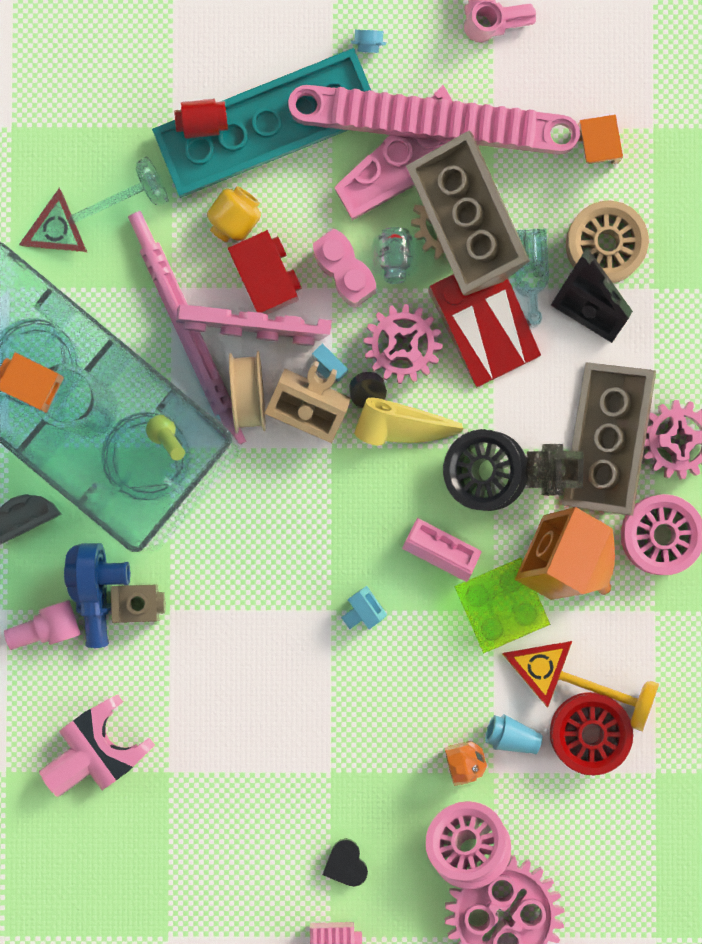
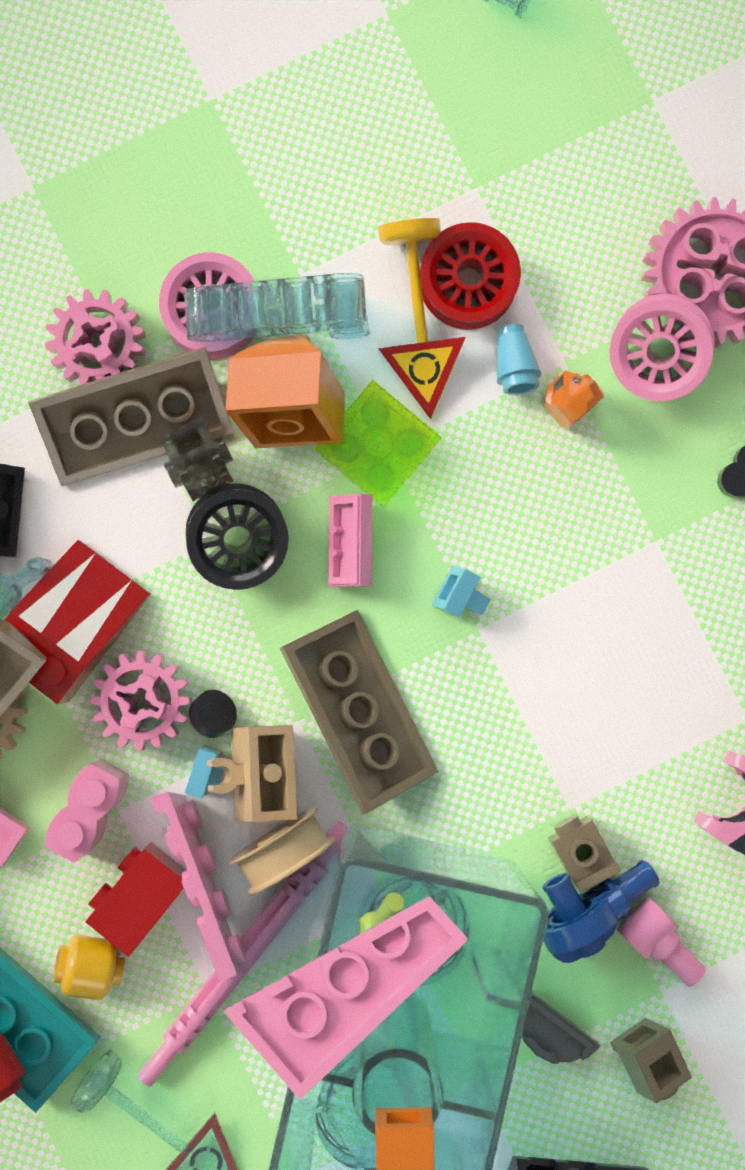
camera: 125 degrees left, 0 degrees up
light yellow piece [354,398,464,446] -> none
clear light blue head [371,227,419,284] -> none
none -> clear light blue beam [184,273,371,342]
none -> bright pink wing [224,896,468,1100]
none -> dark tan slope [279,610,439,815]

